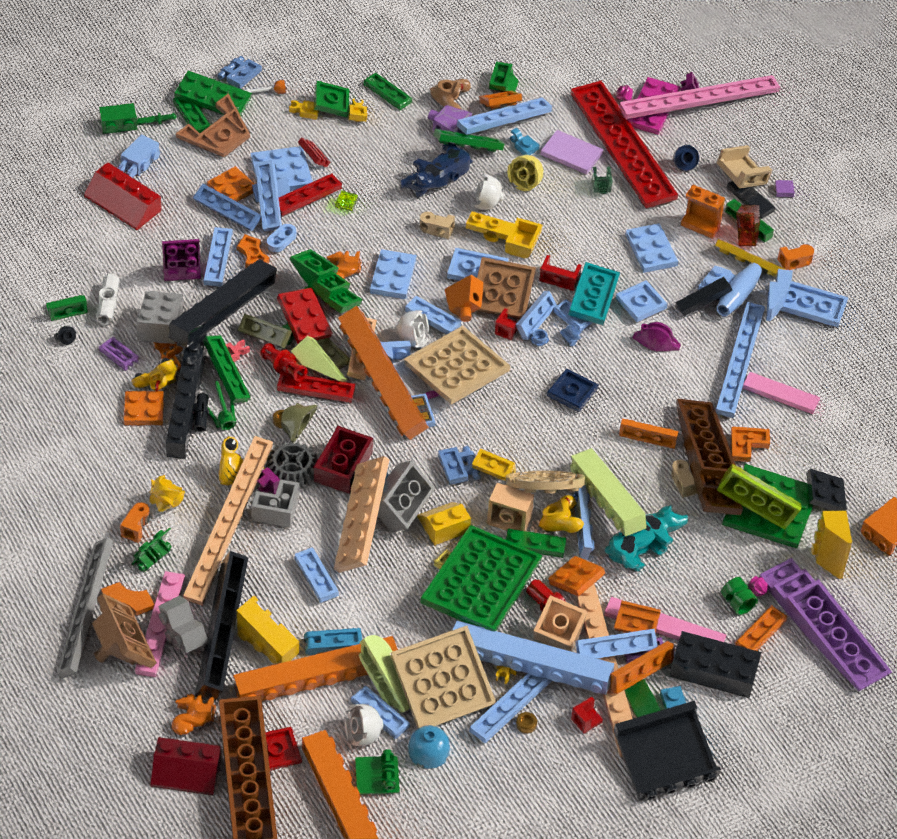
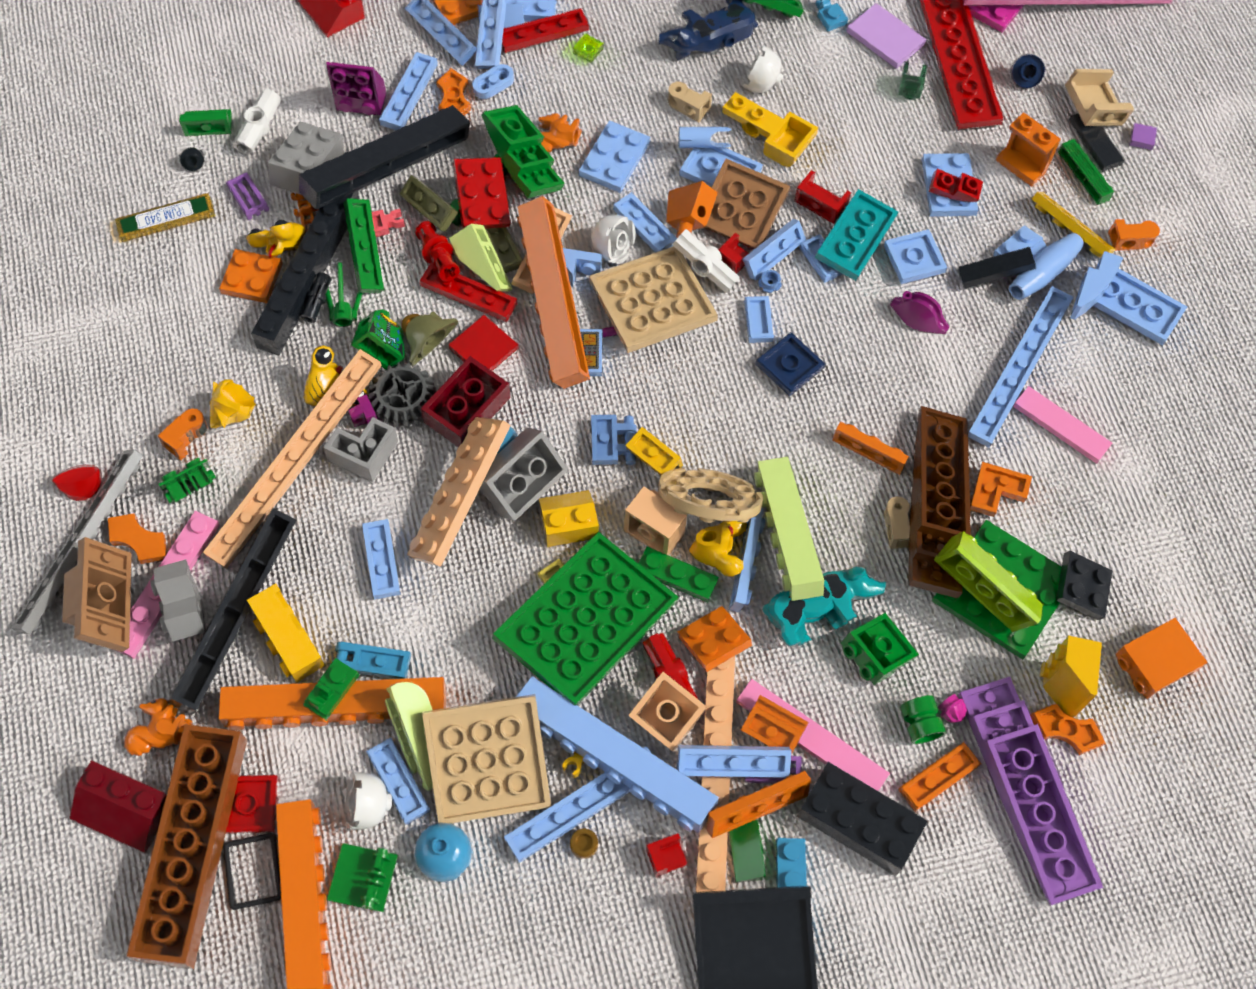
camera: 15 degrees right, 15 degrees up
light yellow cylinder [507,154,544,191] -> none
medium blue plate [560,324,582,346] -> none
clear red slope [737,205,760,247] -> none
none -> red piece [52,464,101,501]
none -> tile [115,193,216,242]
none -> black piece [223,833,282,910]
none -> green plate [303,658,360,721]
none -> green torso [351,309,404,370]
none -> red tile [448,315,519,371]
none -> white piece [672,229,740,293]
none -> light blue piece [678,127,731,148]
none -> light blue tile [744,296,774,343]
none -> green plate [841,613,919,686]
none -> red slope [929,168,984,202]
none -> orange tile [1030,704,1106,755]

